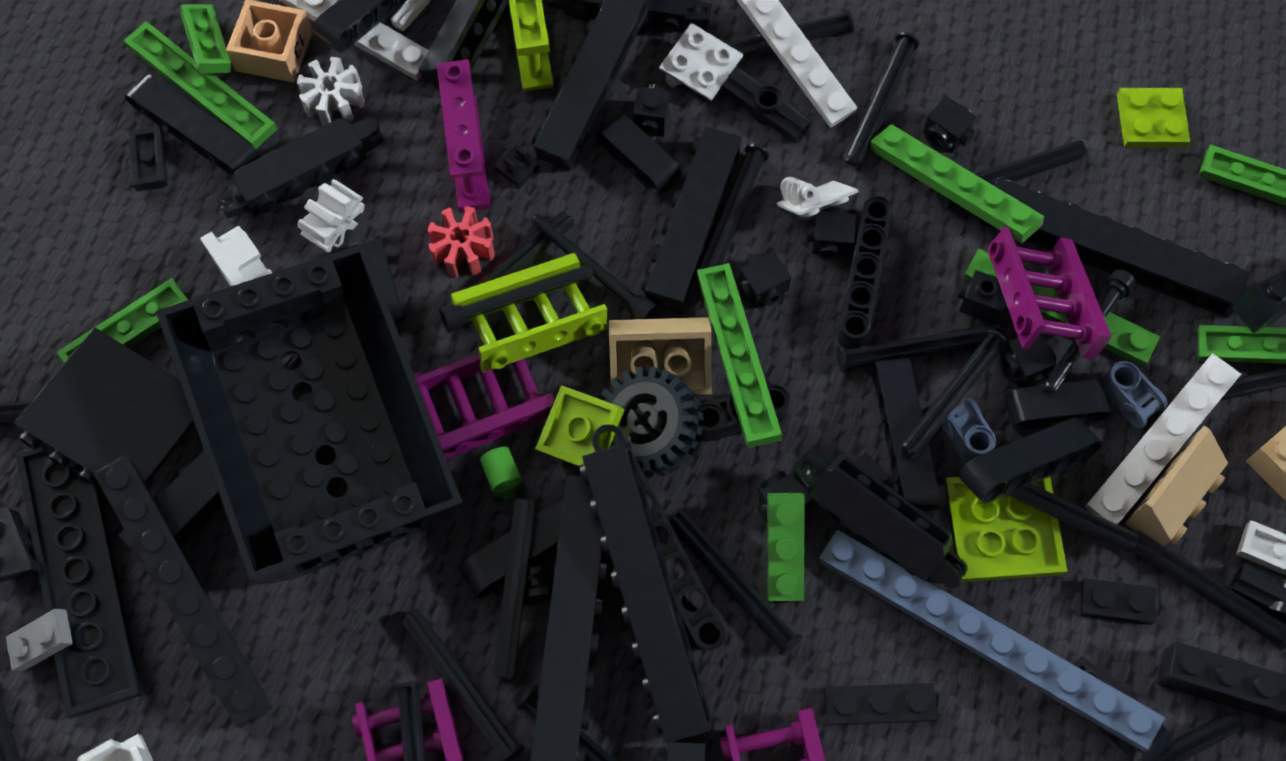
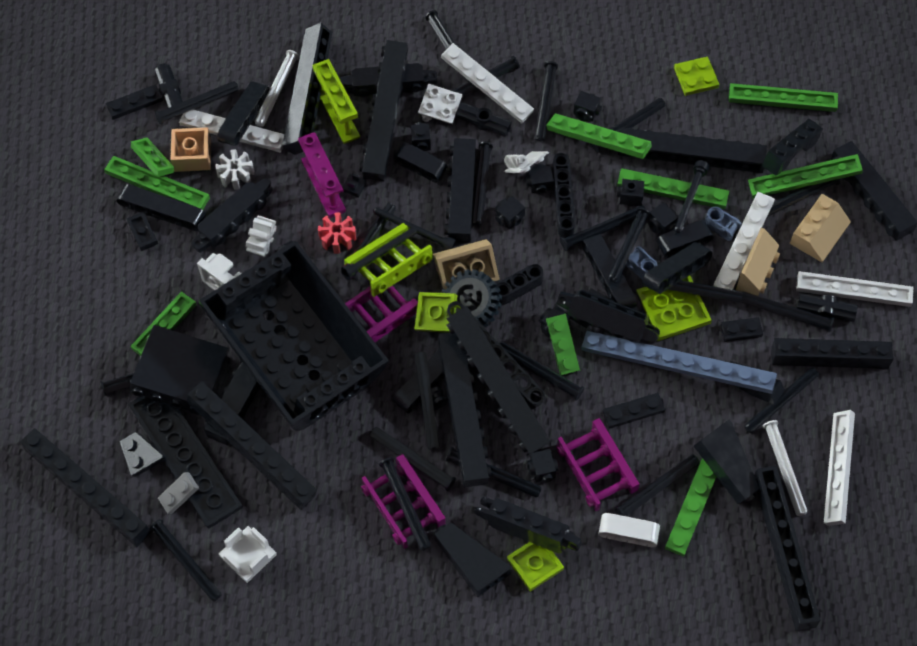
camera: 15 degrees left, 5 degrees down
bright green piece [480,447,522,500] -> none
bright green plate [697,263,782,448] -> none
magenta fence [988,227,1112,360] -> none

